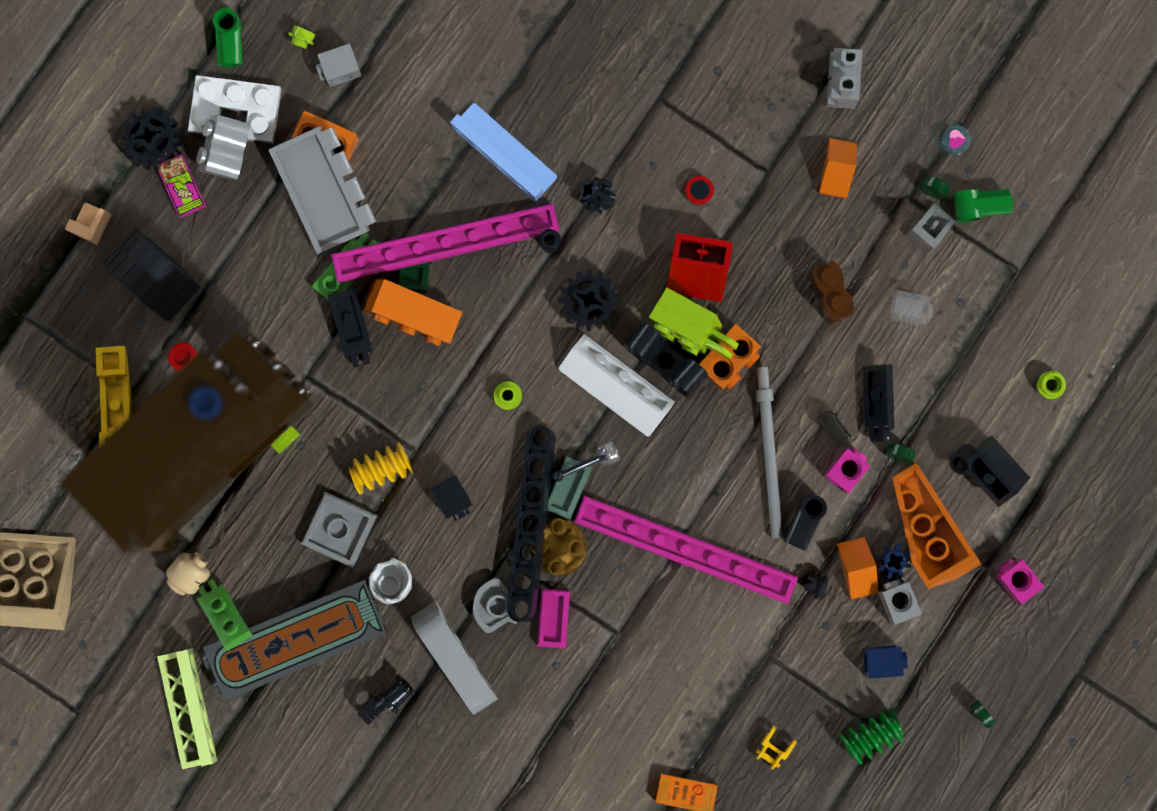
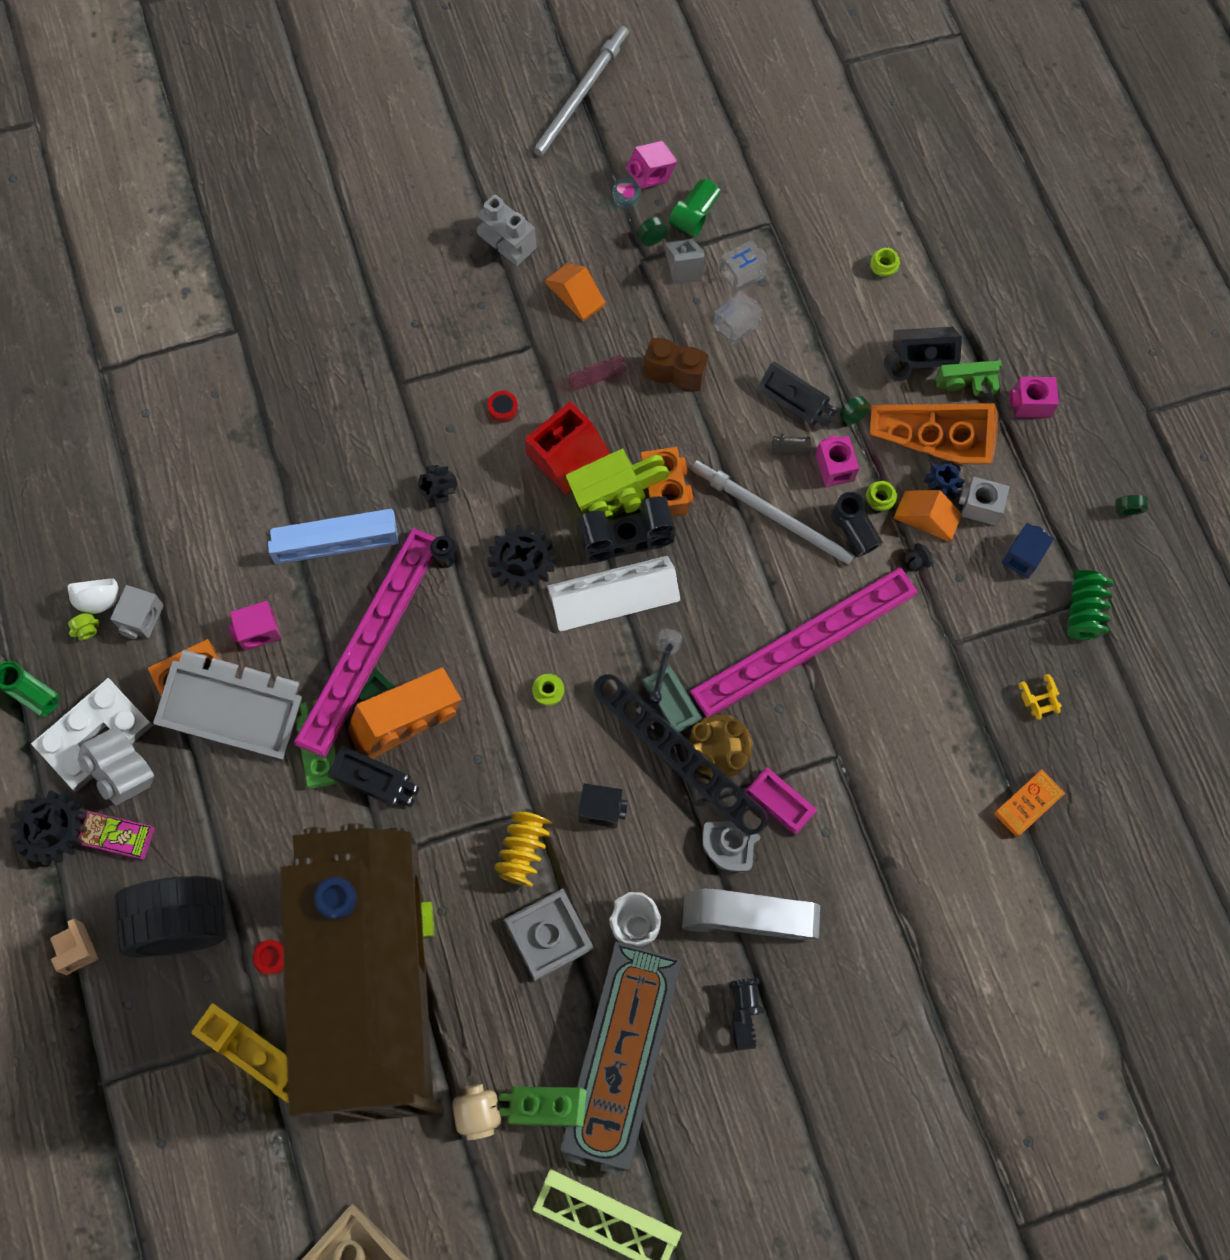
camera: 50 degrees left, 15 degrees down
none -> white hair [68,579,119,614]
none -> dark pink brick [228,601,282,651]
none -> light grey bar [533,26,629,156]
none -> clear pink axle [569,355,626,390]
none -> dark pink brick [626,141,678,189]
none -> clear brick [720,240,768,293]
none -> lime plate [866,481,897,511]
none -> bright green plate [935,360,1002,396]

